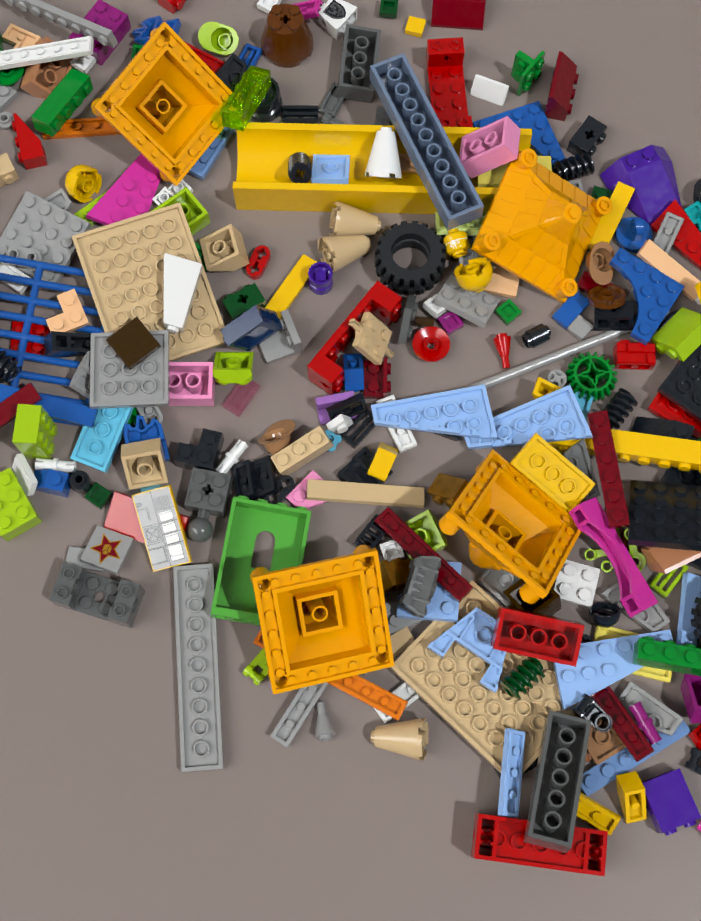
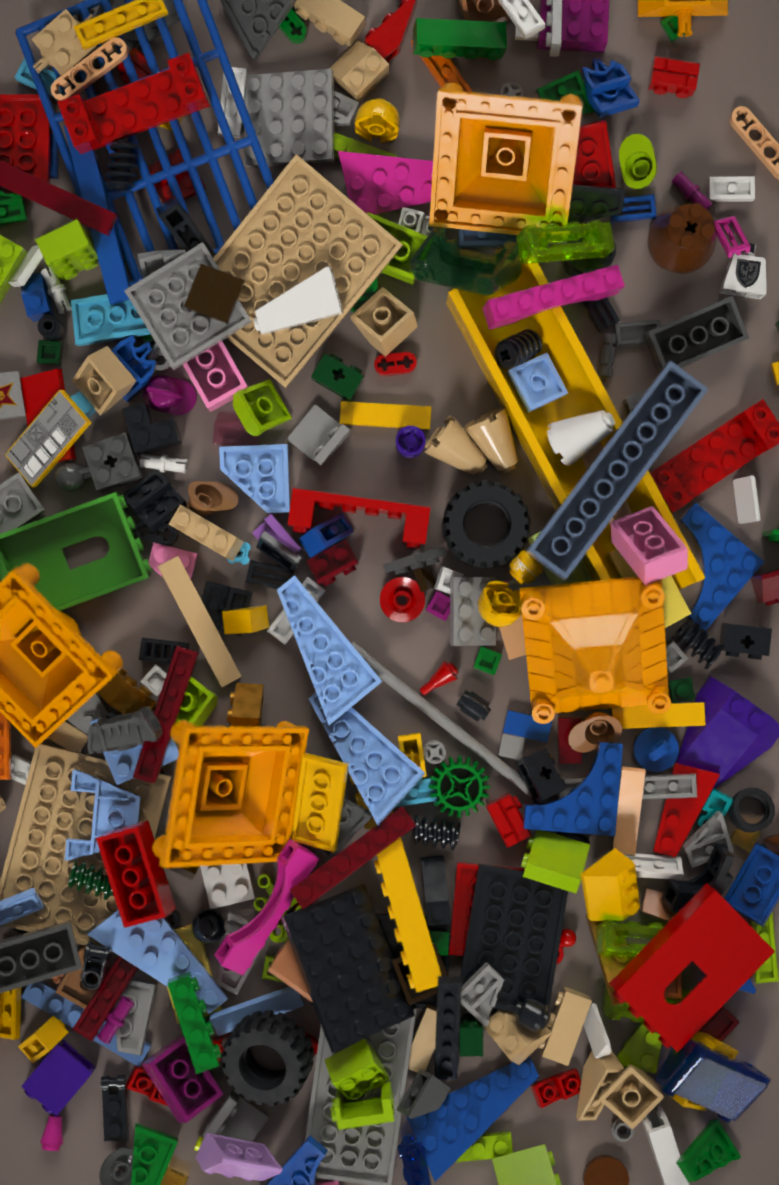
camera: 60 degrees right, 15 degrees up
light grey plate [5,246,44,269] -> none
light nougat plate [46,289,90,332] -> none
dark blue window [221,305,283,352] -> none
white plate [326,414,354,434] -> none
tan plate [348,312,394,365] -> none
reddish brown tile [588,285,626,309] -> none
none -> magenta piece [143,375,197,415]
none -> light blue plate [219,444,290,514]
none -> tan slope [329,41,389,103]
none -> clear green windscreen [410,226,522,295]
none -> dark pink arch [482,264,625,330]
none -> magenta pin [671,171,713,210]

